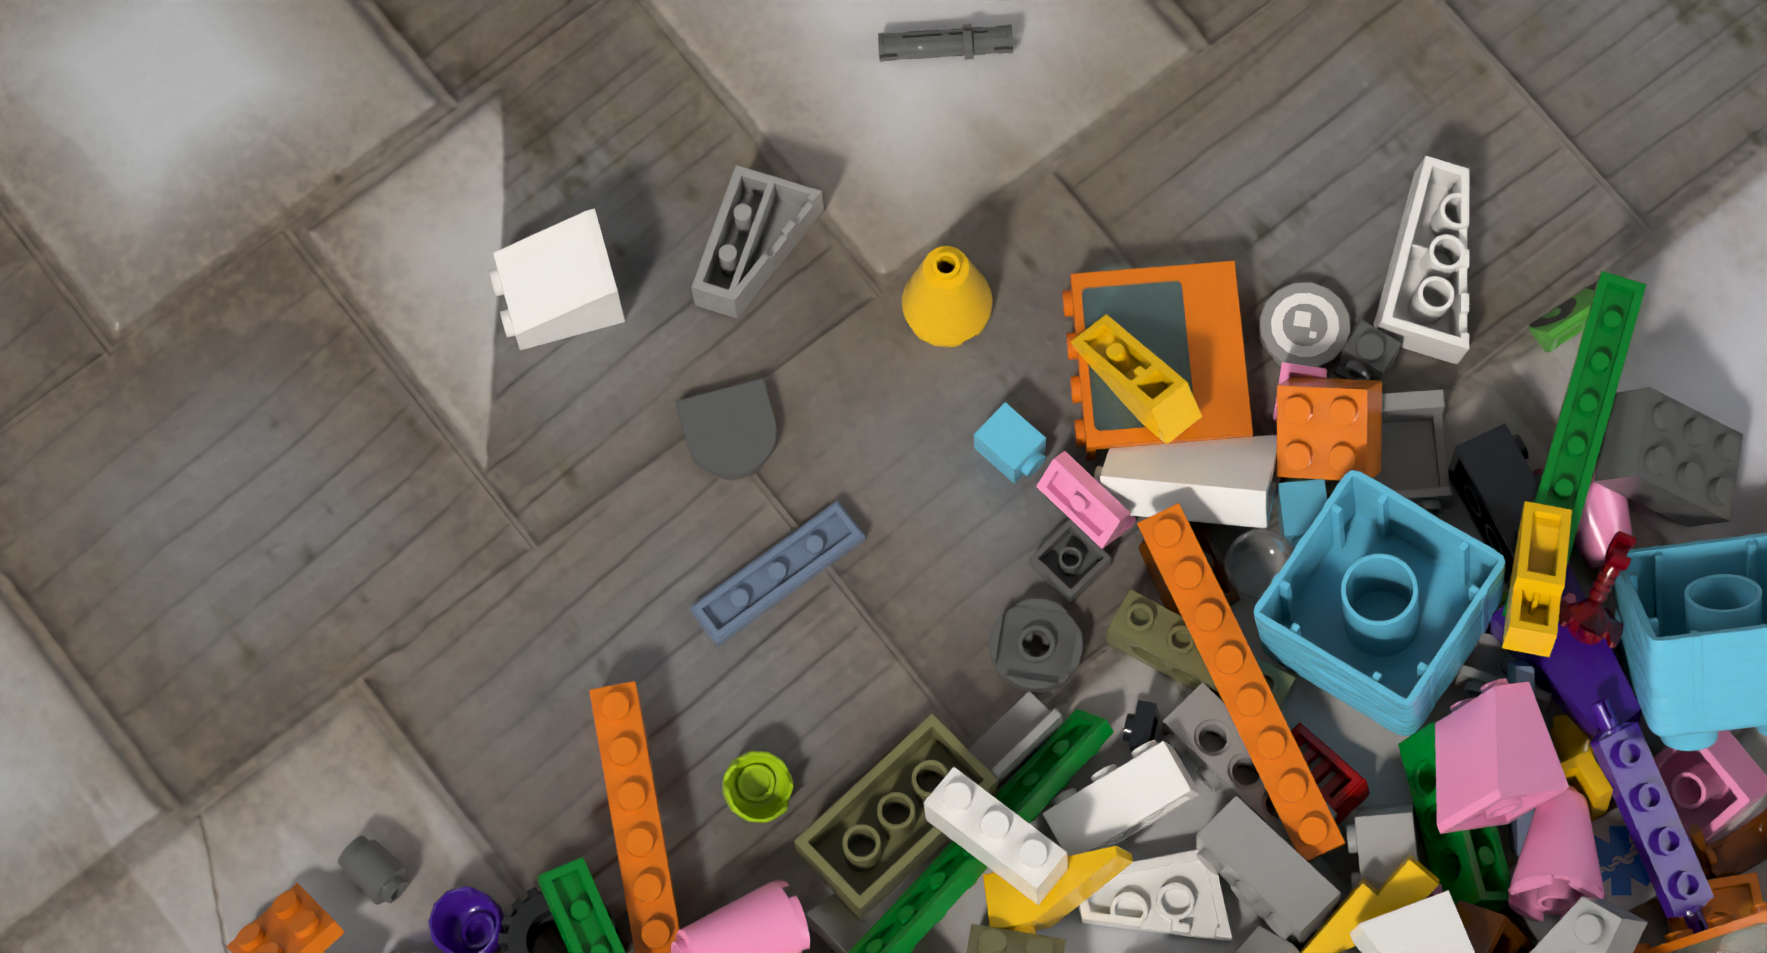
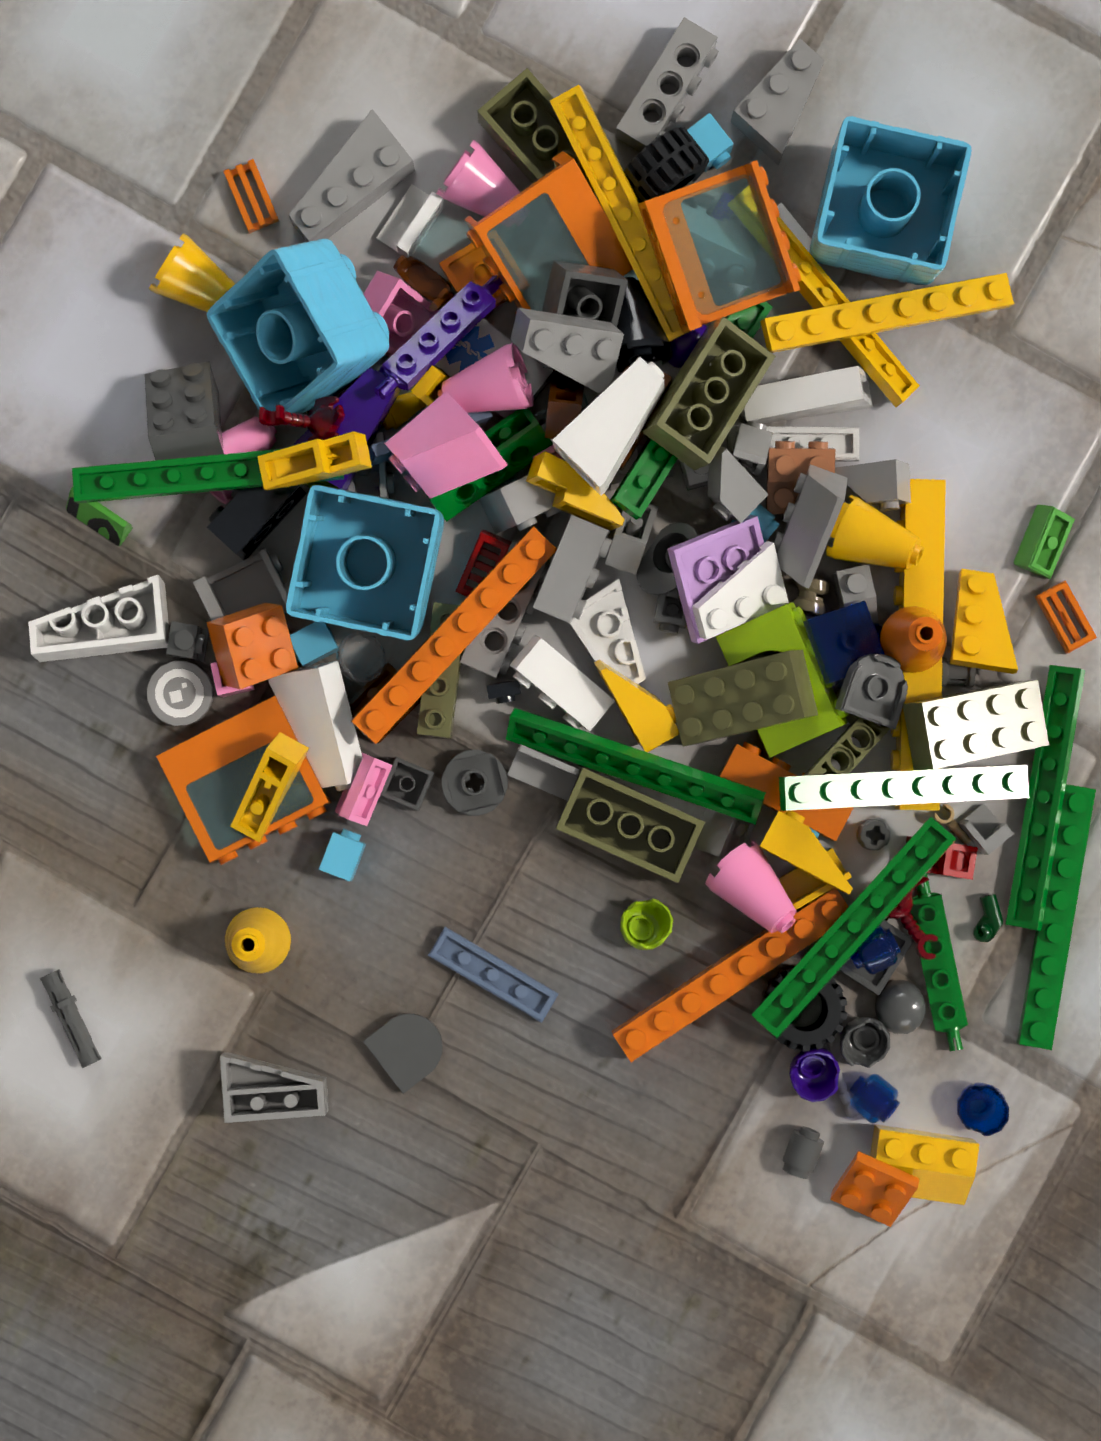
camera: 120 degrees left, 15 degrees up
white slope [489,208,625,350] -> none
white brick [924,767,1068,905] -> none

